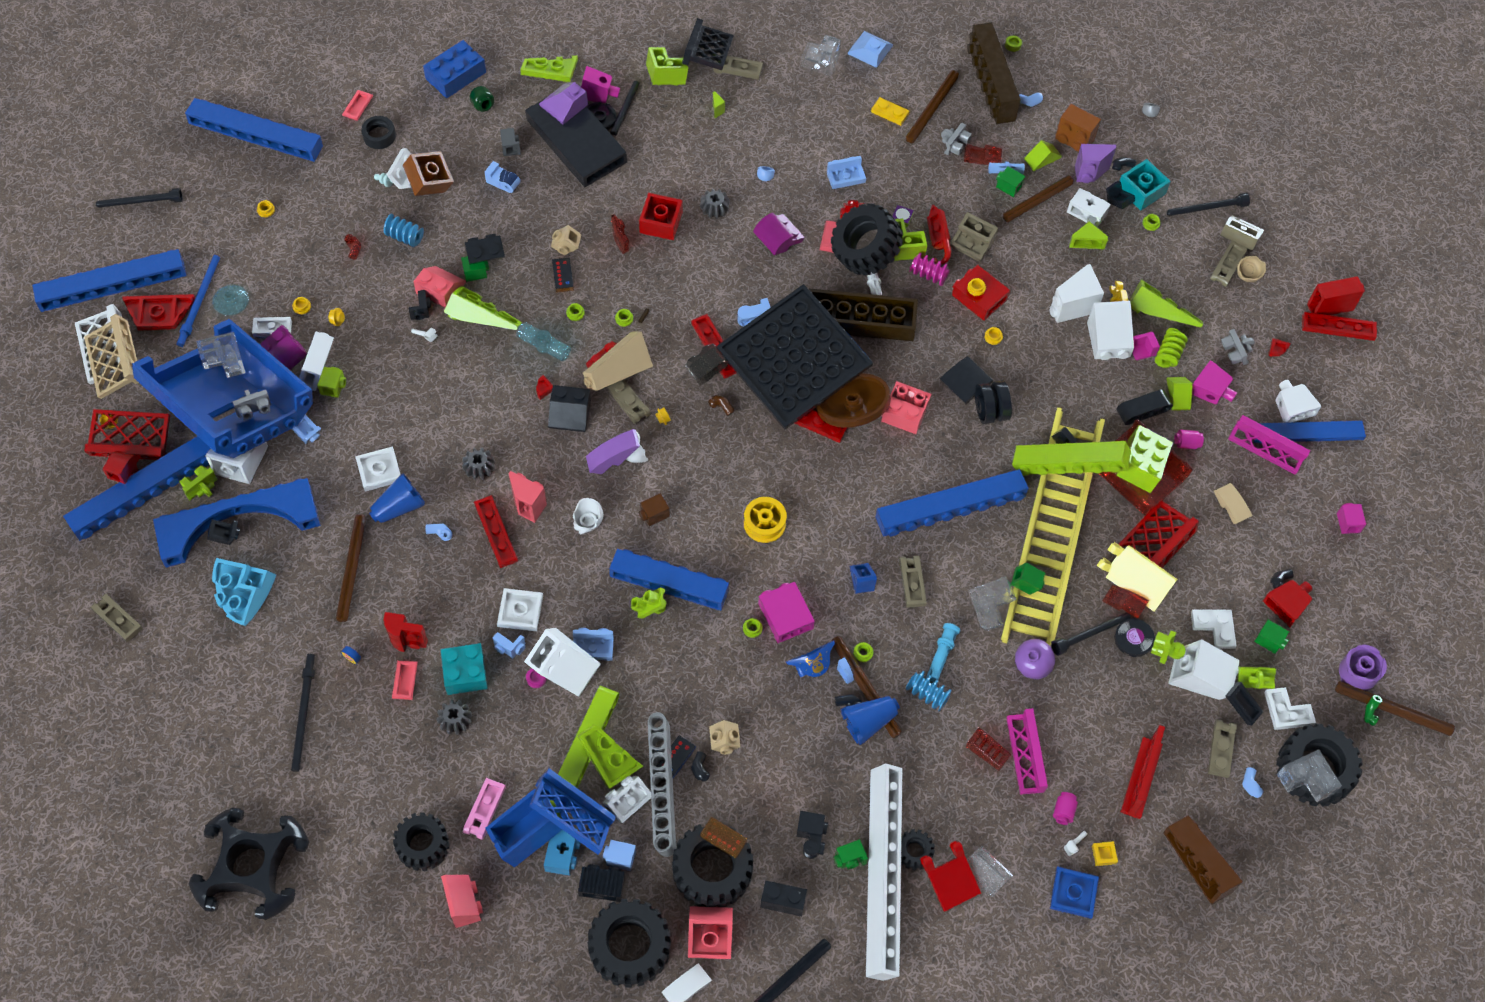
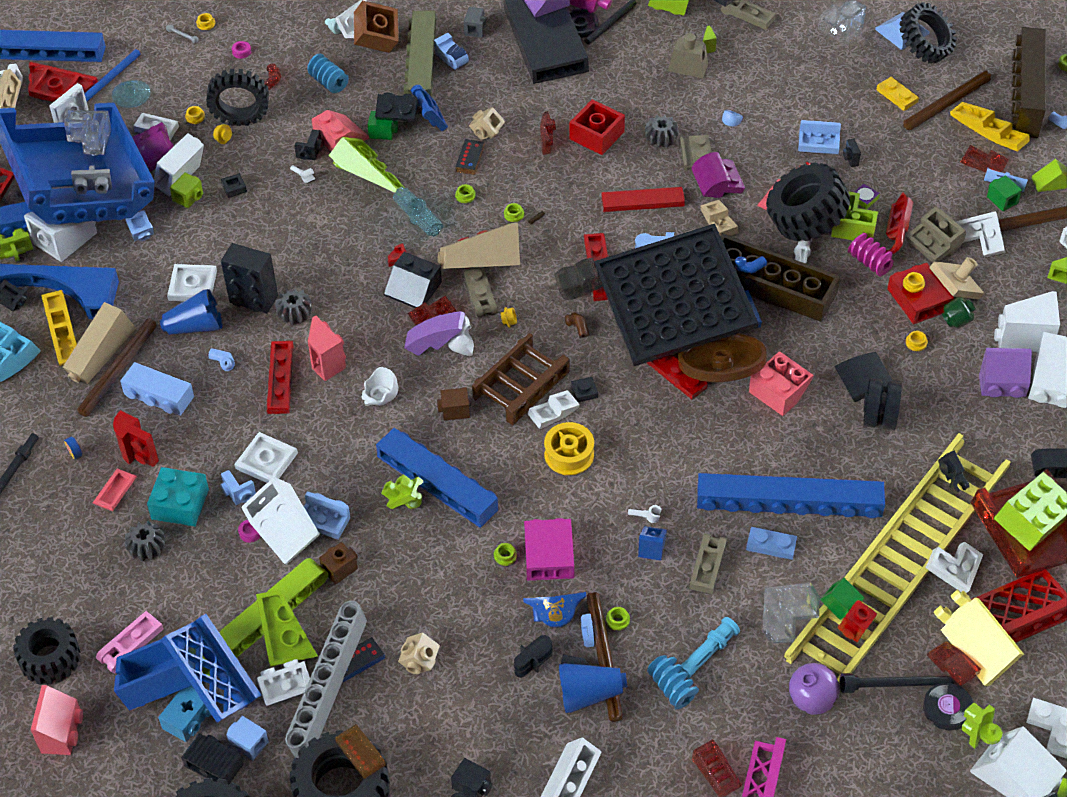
camera: 25 degrees right, 10 degrees down
black arm [691,751,710,782] -> none
light grey hips [941,123,972,155] -> none
lime brick [1012,441,1131,476] -> none
none -> yellow slope [41,290,77,366]
none -> white plate [49,83,90,123]
none -> tan slope [63,302,136,384]
none -> light blue brick [120,362,194,416]
none -> light grey hinge [166,25,199,43]
none -> black tyre [206,69,269,126]
none -> black plate [221,173,247,198]
none -> black brick [221,243,278,314]
none -> dark pink tile [232,41,251,59]
none -> reddish brown brick [319,542,358,585]
none -> olive brick [404,11,436,97]
none -> clear red slope [407,295,457,326]
none -> blue plate [411,85,448,131]
none -> reddish brown fence [472,333,570,425]
none -> black arm [514,635,553,678]
none -> white slope [528,390,580,429]
none -> black plate [571,377,598,403]
none -> red tile [601,187,685,212]
none -> white hand [628,505,661,523]
none -> dark tan torso [668,33,708,79]
none -> dark tan plate [680,135,712,170]
none -> tan slope [701,200,738,236]
none -> blue arm [734,256,767,273]
none -> medium blue plate [746,527,797,560]
none -> red bracket [838,600,877,642]
none -> black plate [843,138,861,167]
none -> black tyre [899,2,957,64]
none -> white plate [926,542,983,593]
none -> tan tile [929,257,984,299]
none -> dark green head [942,297,976,329]
none -> yellow slope [950,102,1030,151]
none -> white plate [956,211,1006,257]
none -> medium lavender slope [979,348,1032,398]

